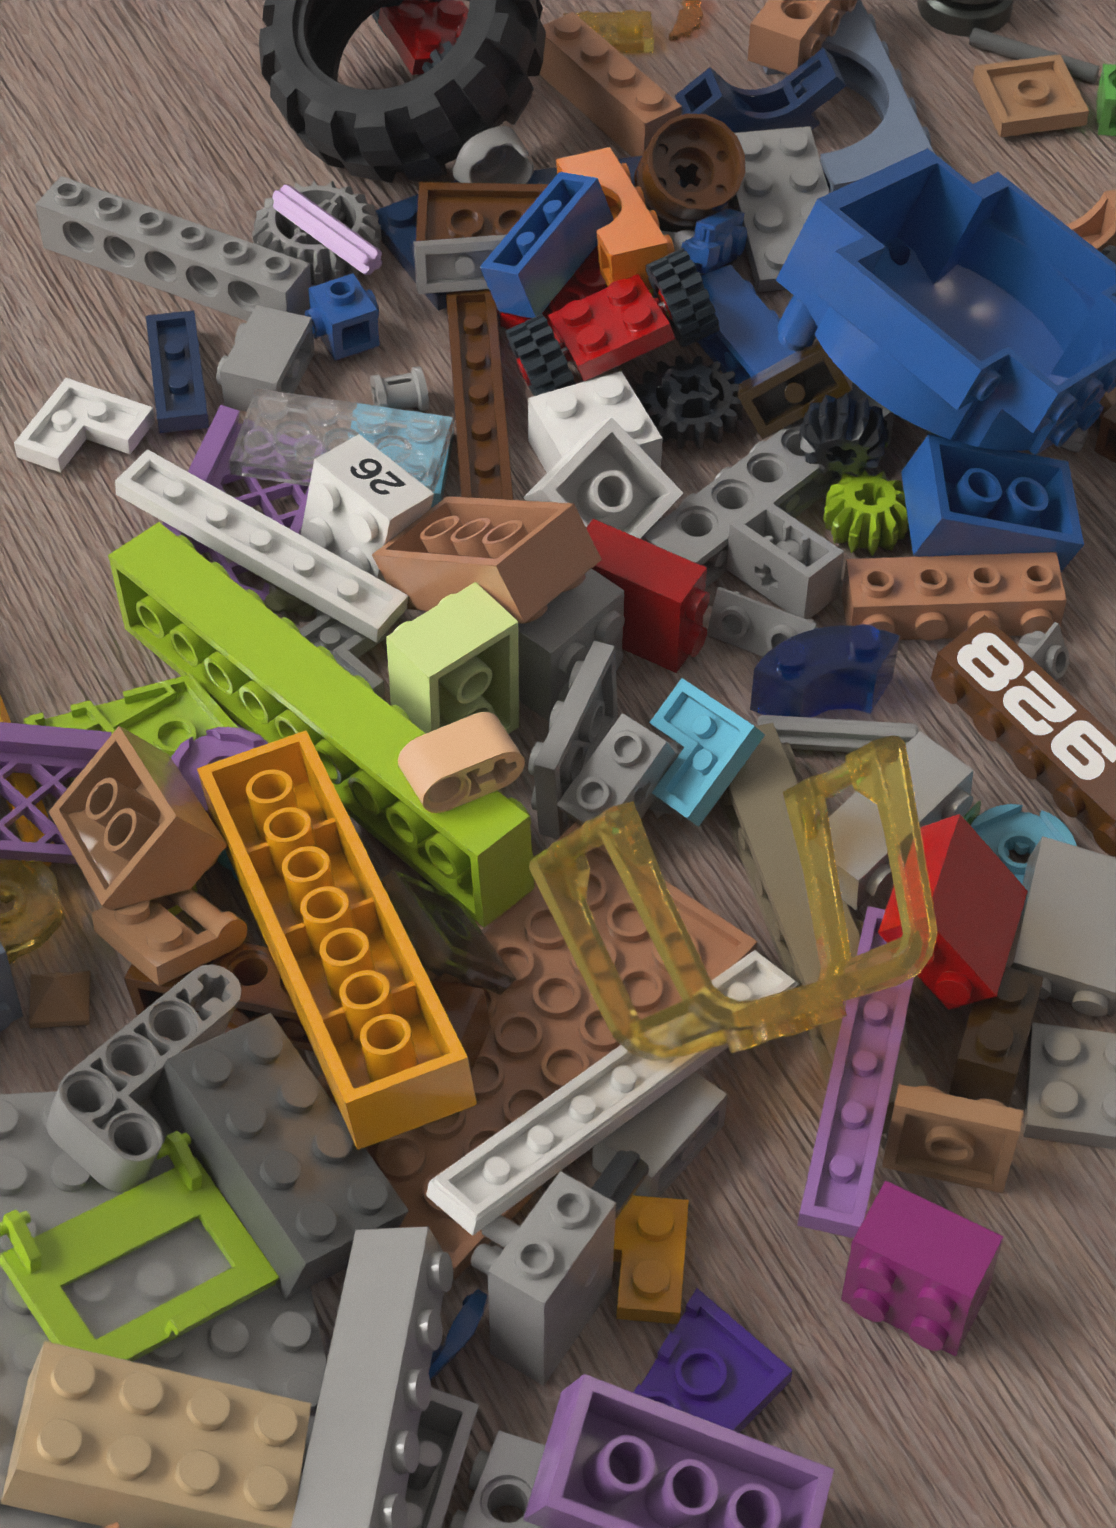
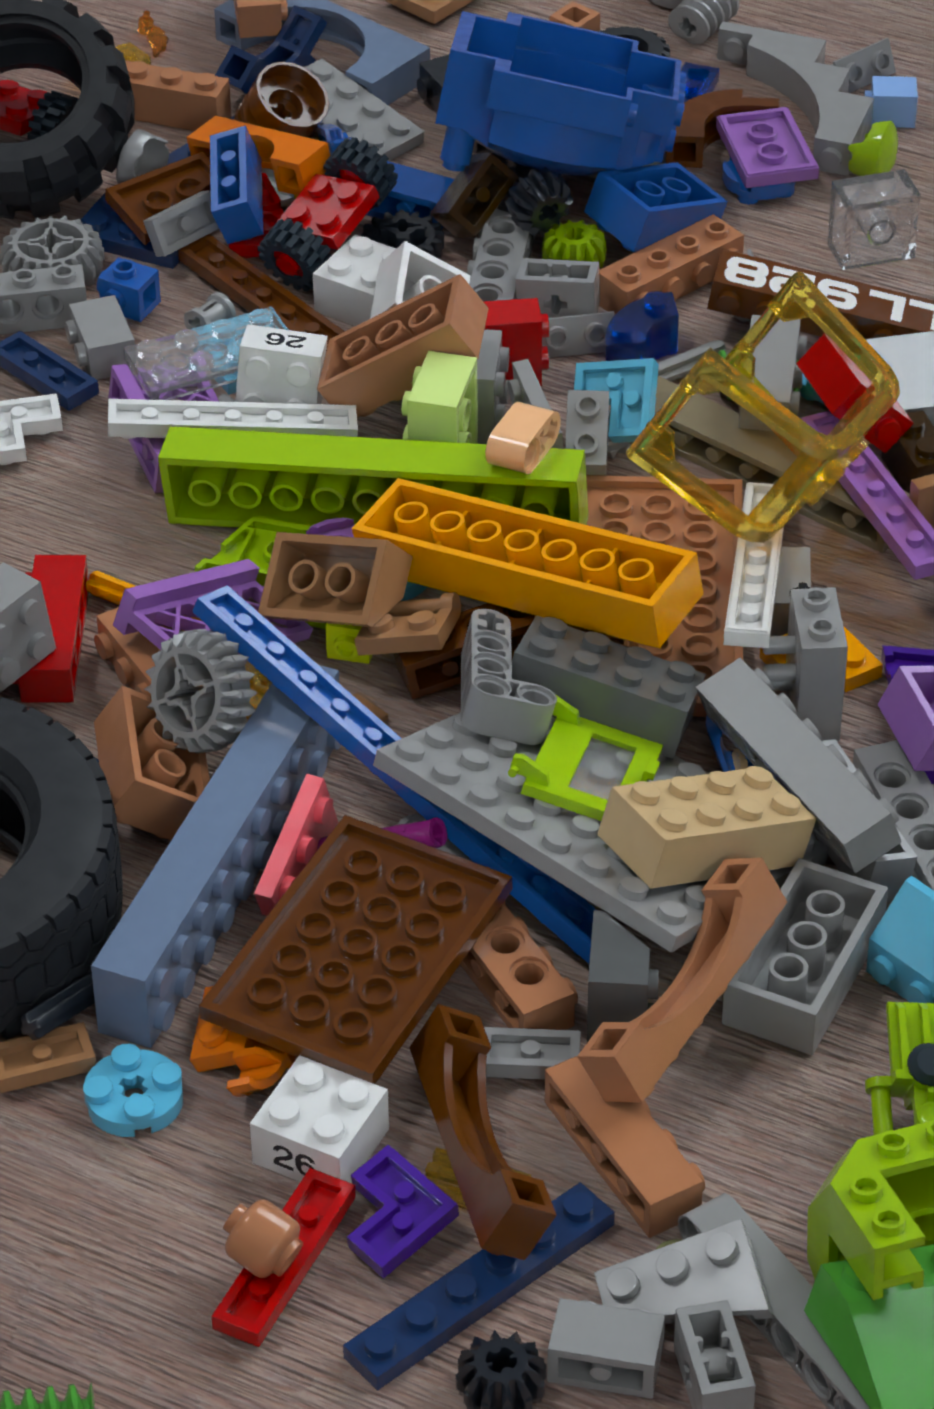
camera: 35 degrees left, 10 degrees down
lavender axle [272,185,382,275] -> none

